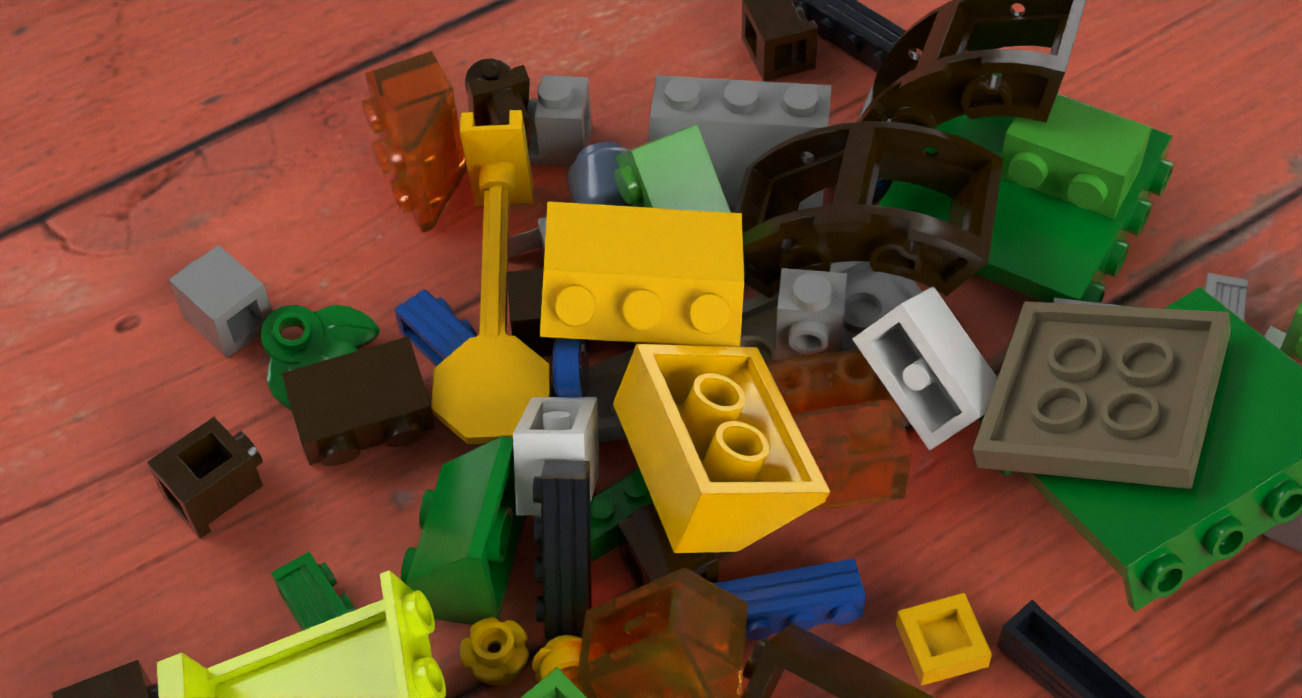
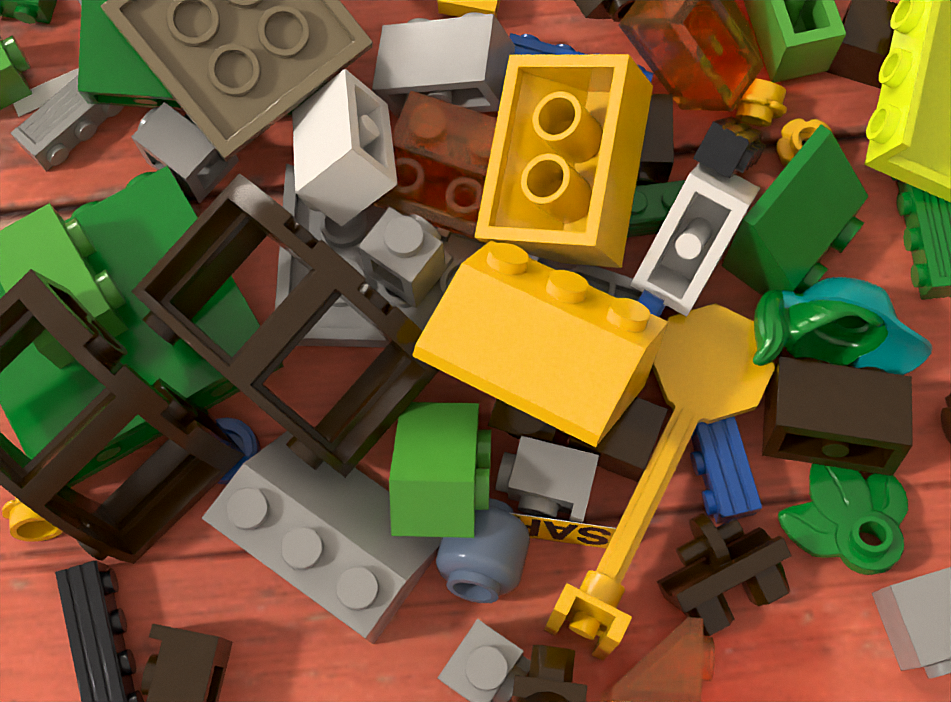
camera: 150 degrees left, 20 degrees up
none -> brick [372,12,515,118]
none -> dark brown hips [657,513,792,636]
none -> green hair [753,277,933,375]

